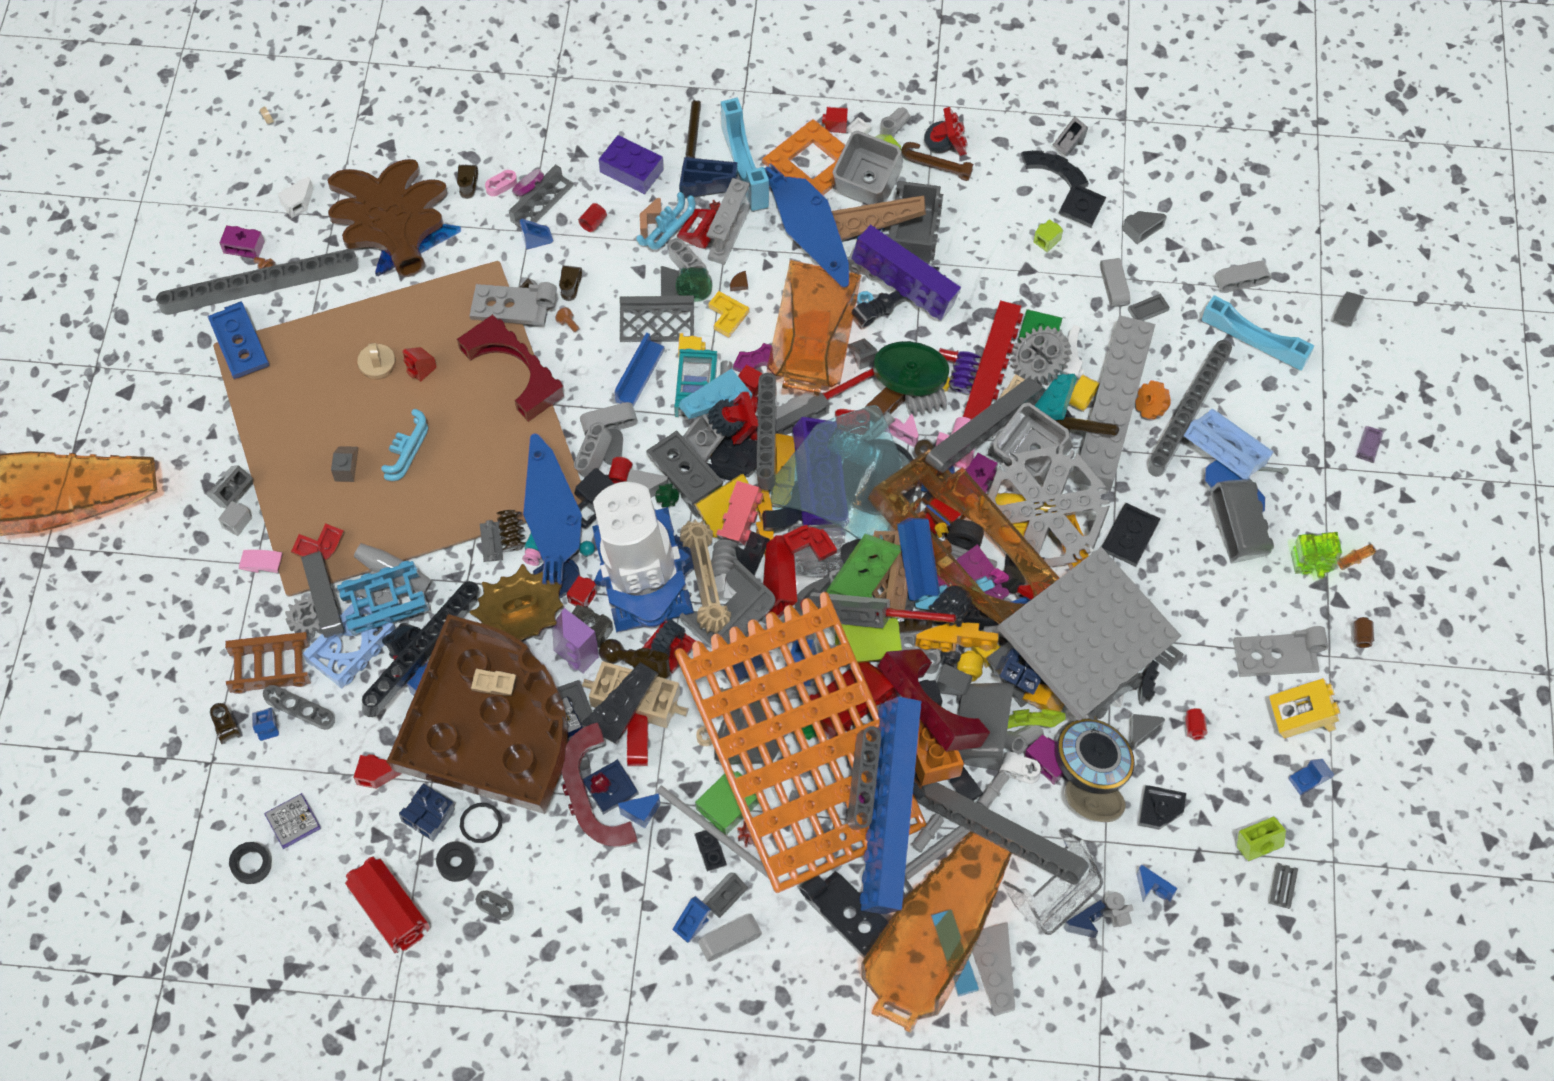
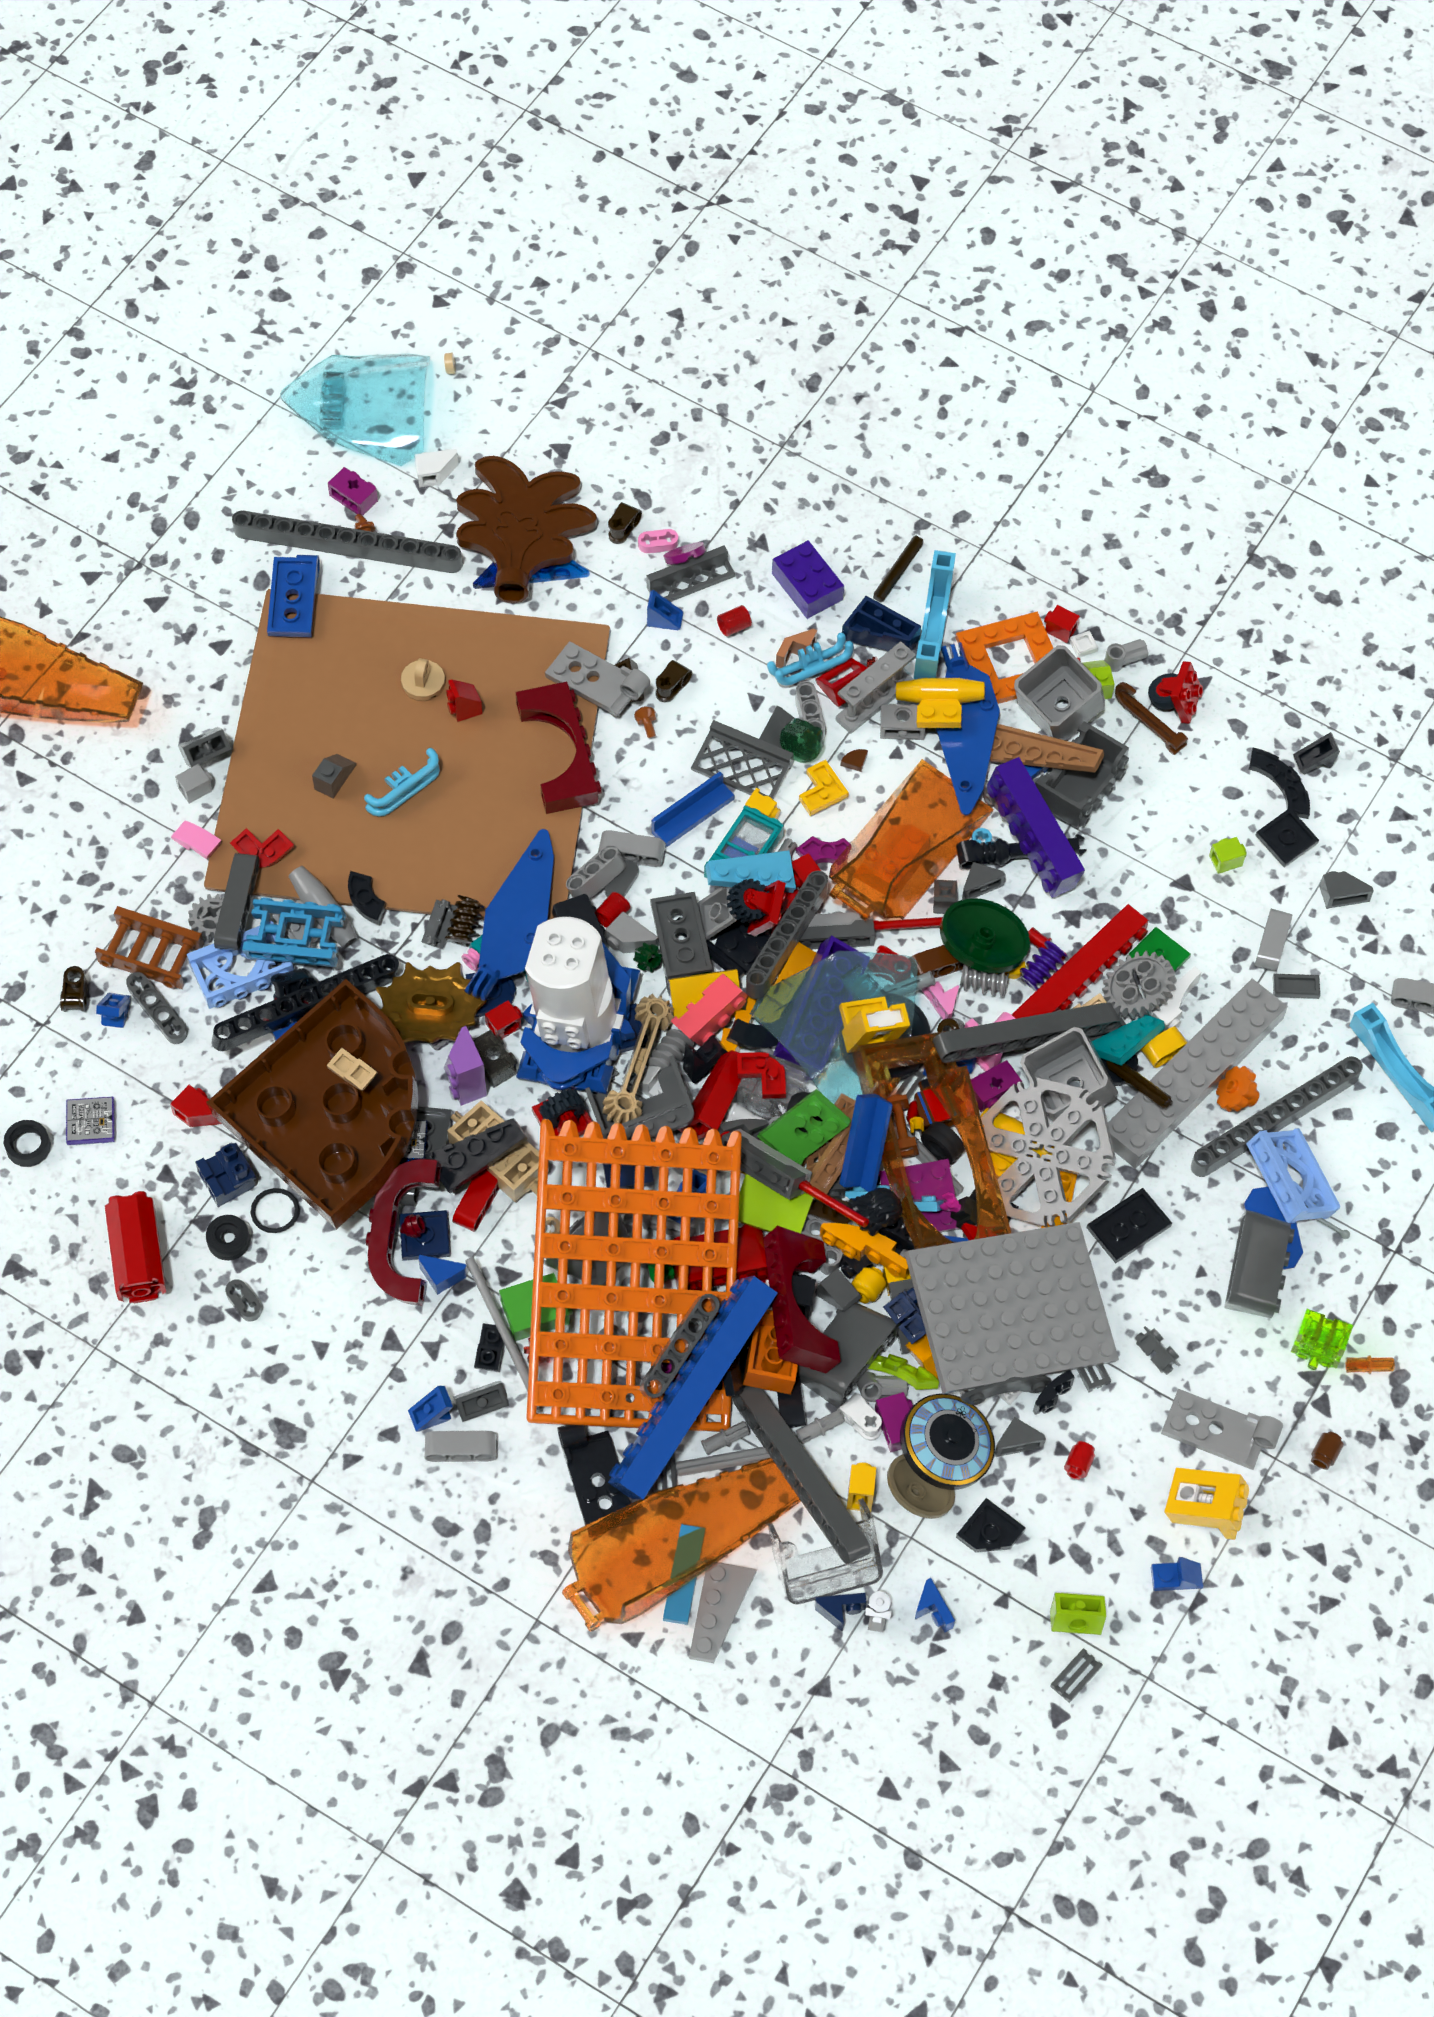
camera: 25 degrees right, 0 degrees up
dark brown beam [599,639,670,679] -> none
none -> clear light blue windscreen [280,353,430,466]
none -> black tile [348,871,386,924]
none -> yellow brick [839,997,910,1053]
none -> yellow brick [847,1463,876,1512]
none -> light grey brick [880,704,925,740]
none -> yellow plate [896,678,985,728]
none -> dark grey slope [962,862,1006,900]
none -> dark grey hinge [1135,1326,1181,1375]

